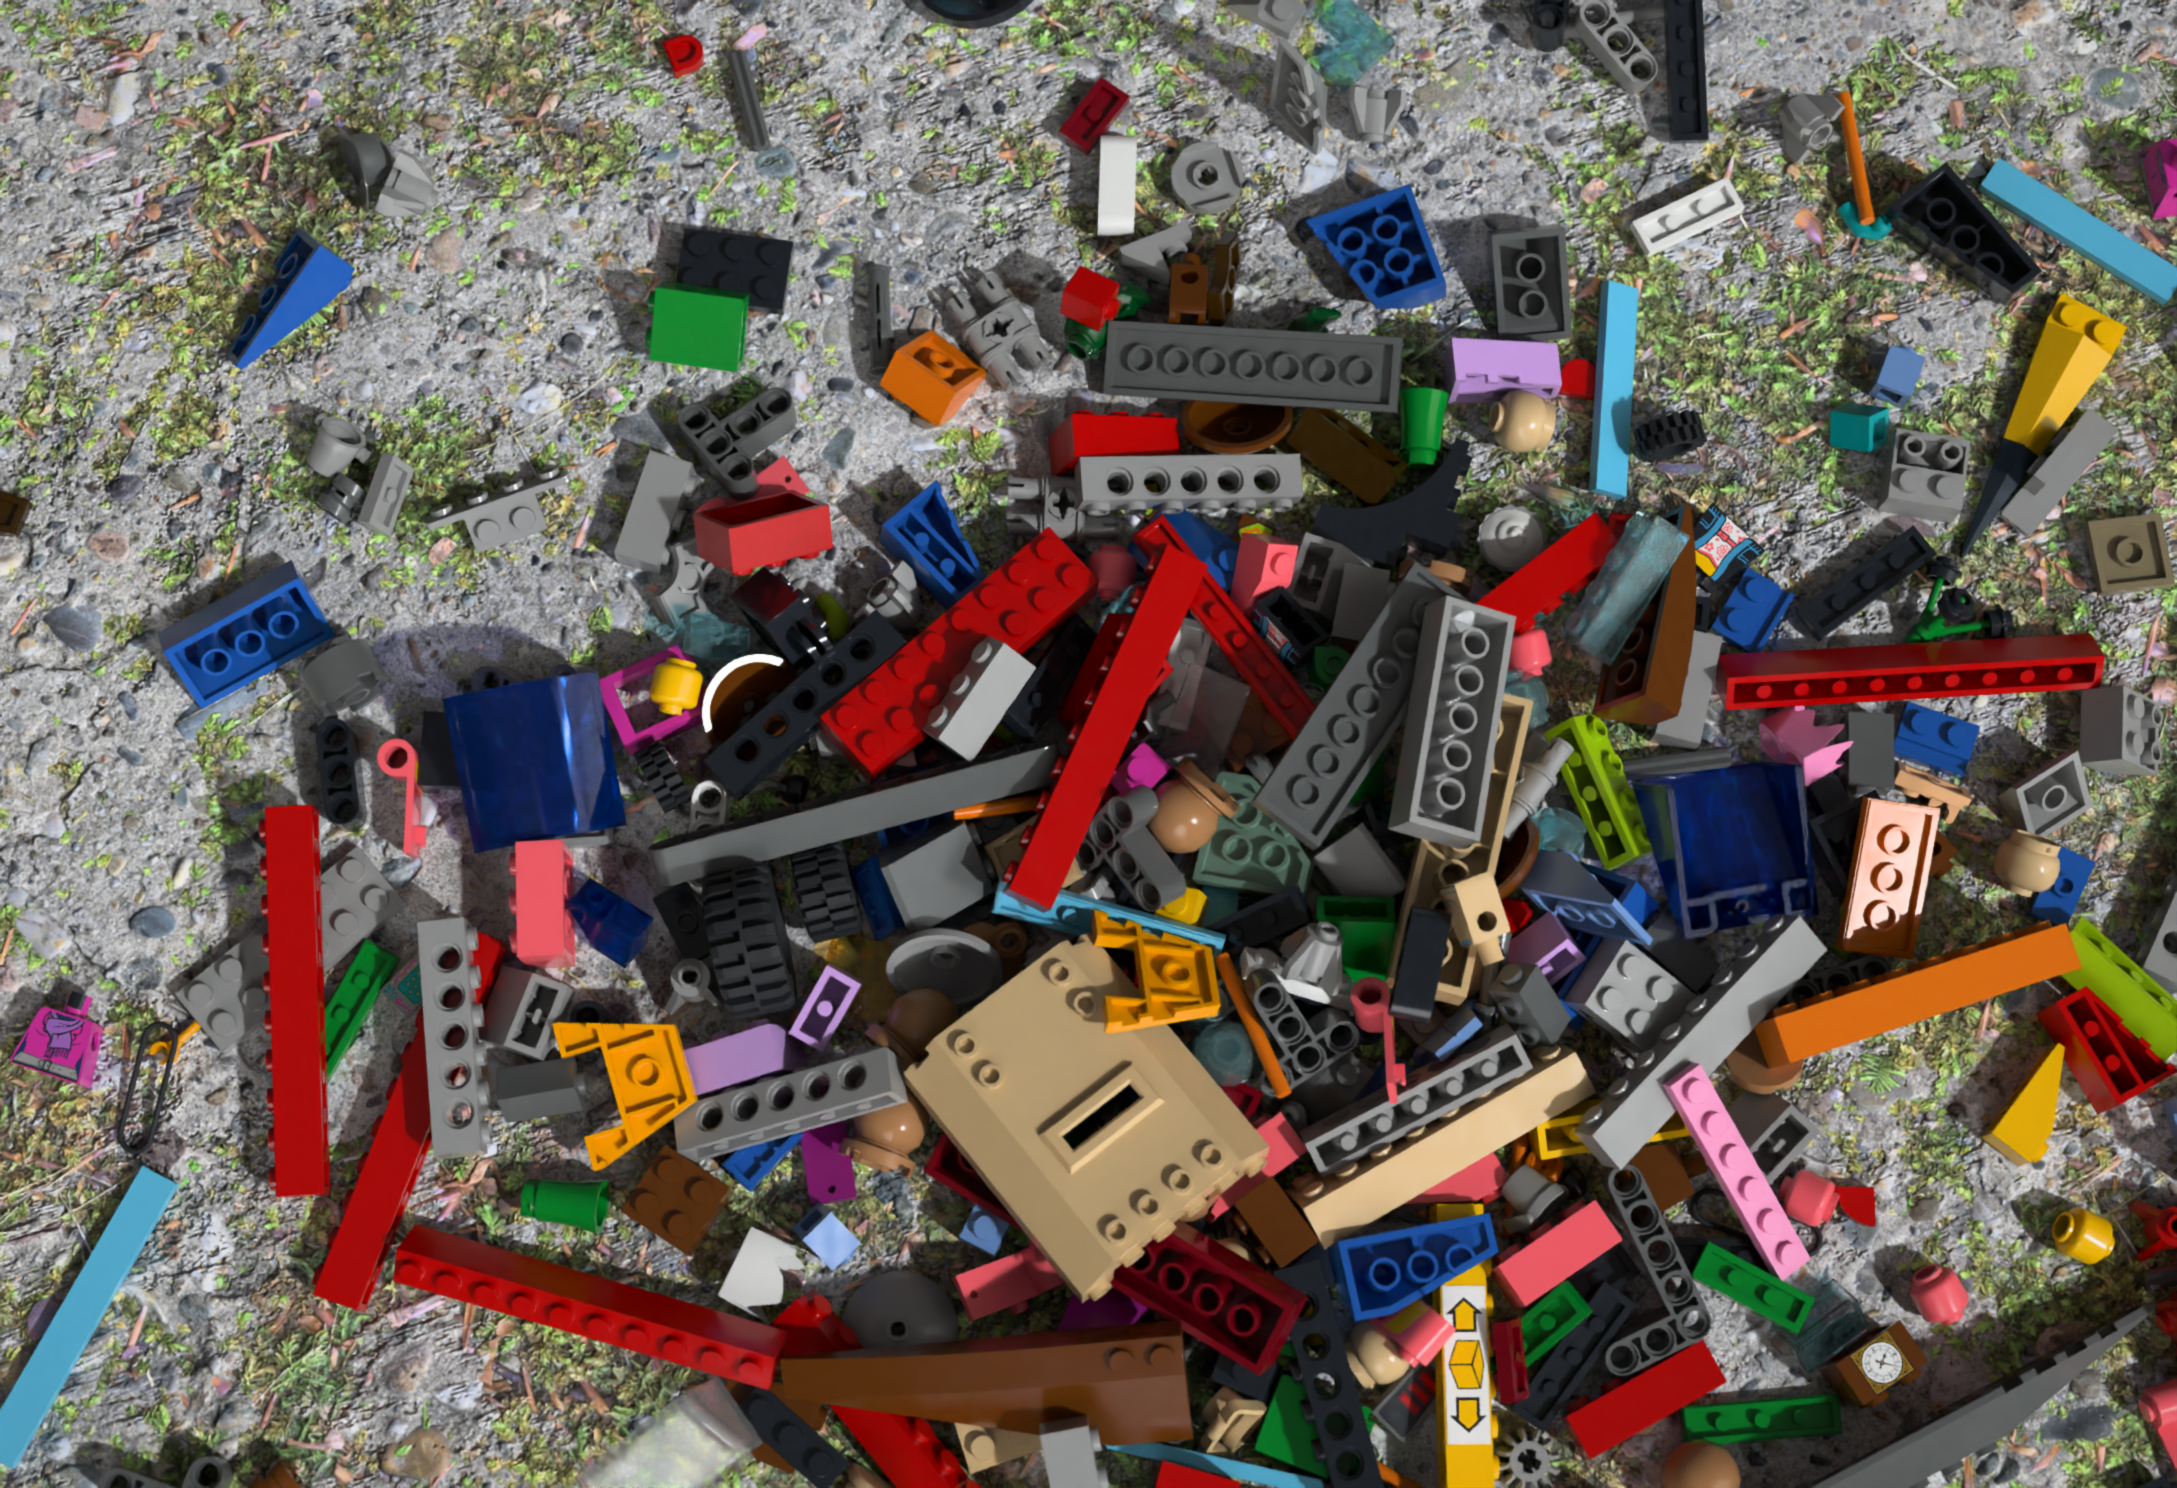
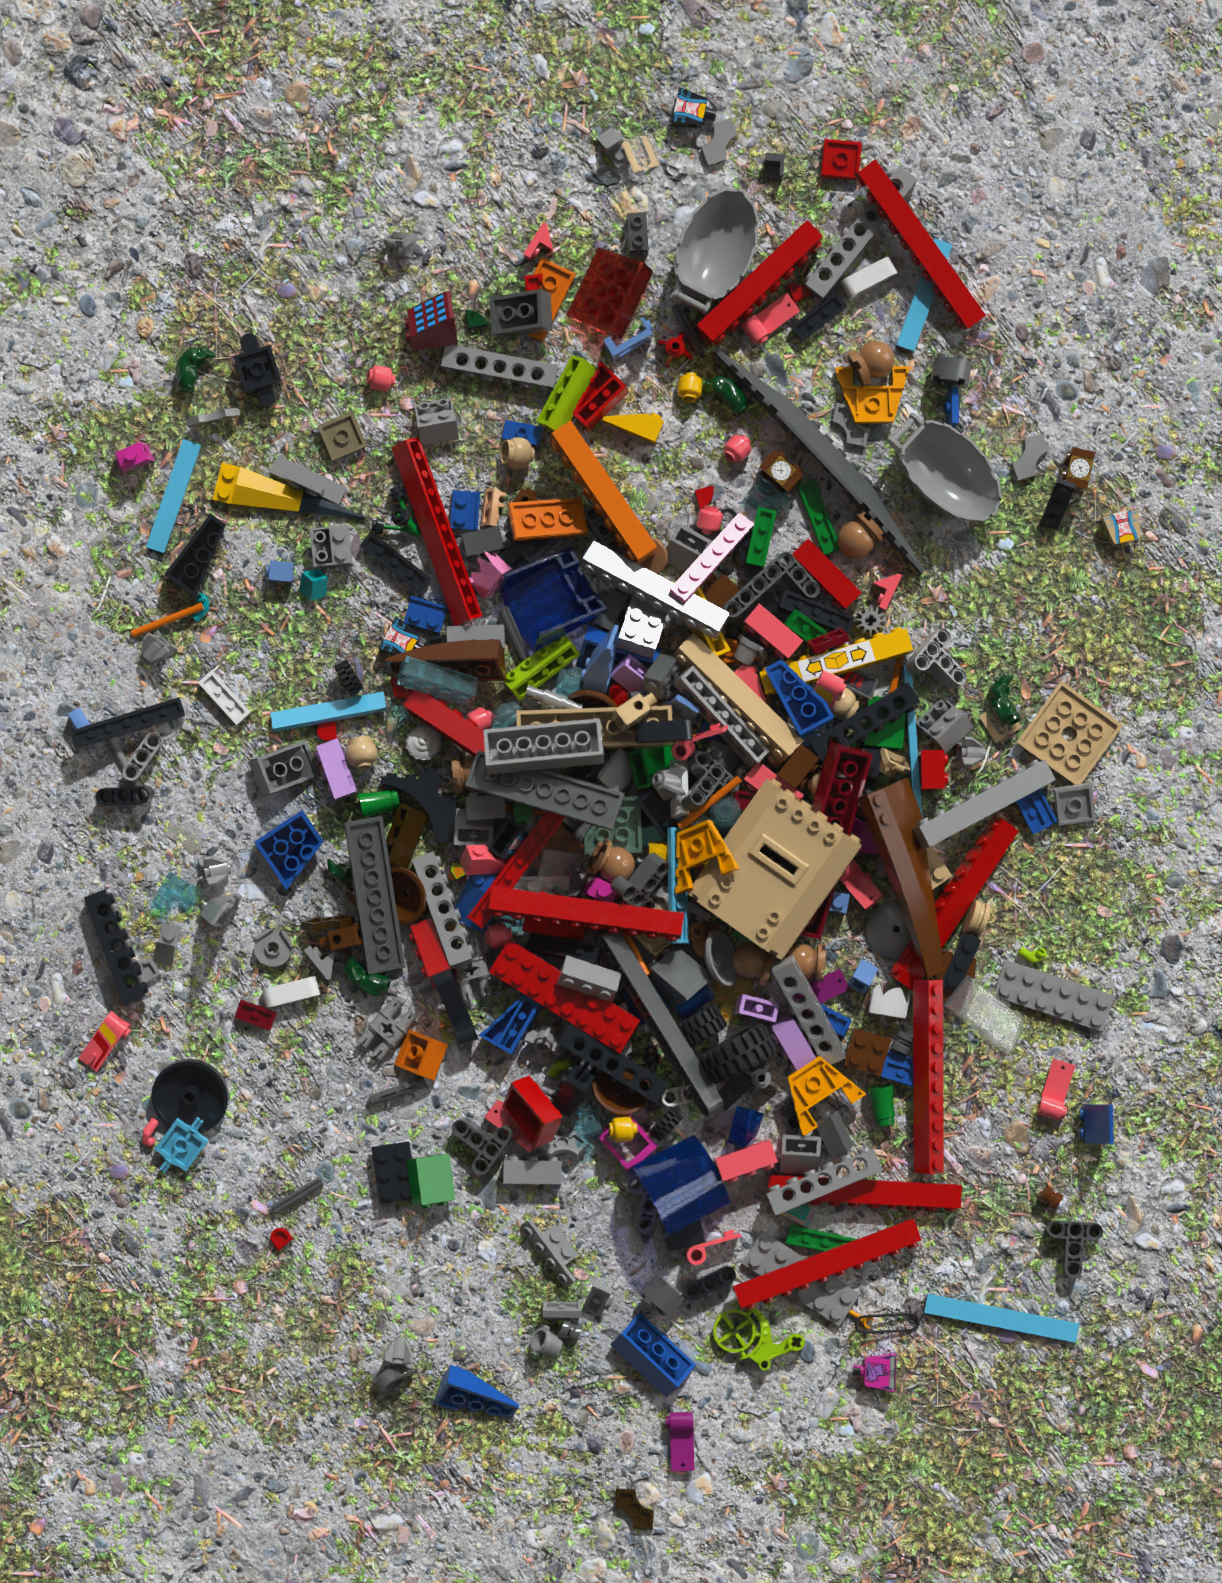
camera: 110 degrees left, 10 degrees up
red brick [1060,265,1121,332] -> none
light grey slope [1996,748,2093,837] -> none
none -> black beam [432,968,479,1046]
none -> light grey slope [582,1281,613,1317]
none -> magenta door [666,1412,695,1471]
none -> dark green animal [701,376,748,417]
none -> lime piece [713,1307,805,1370]
none -> blue plate [879,1050,913,1087]
none -> dark grey wheel [891,1030,913,1055]

